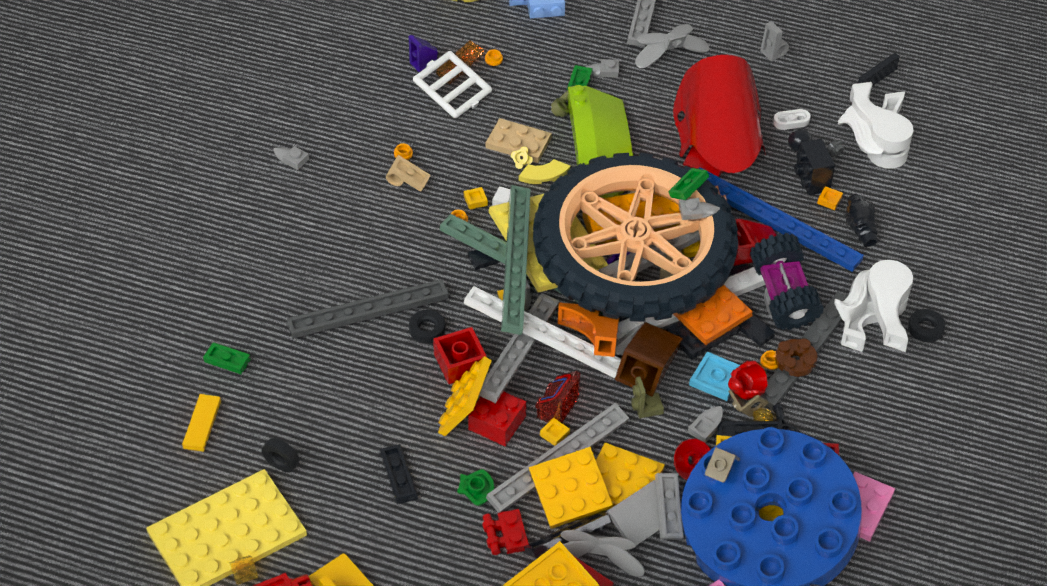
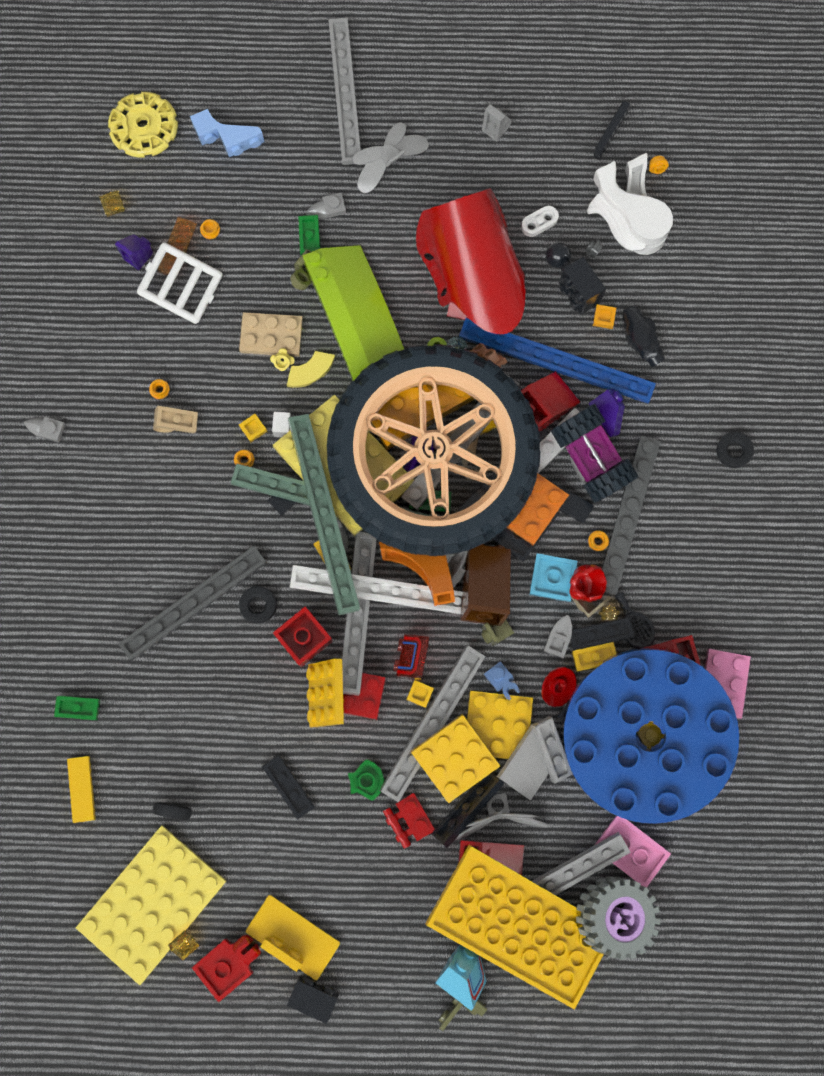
camera: 15 degrees left, 30 degrees up
green plate [668,168,709,200] -> none
light grey plate [678,198,720,220] -> none
dark tan bracket [705,447,740,483] -> none
reddish brown plate [775,339,817,377] -> none
white animal [834,260,913,352] -> none
none -> clear yellow plate [99,190,125,217]
none -> medium blue plate [484,661,520,700]
none -> dark purple slope [588,389,625,437]
none -> light orange plate [649,156,669,174]

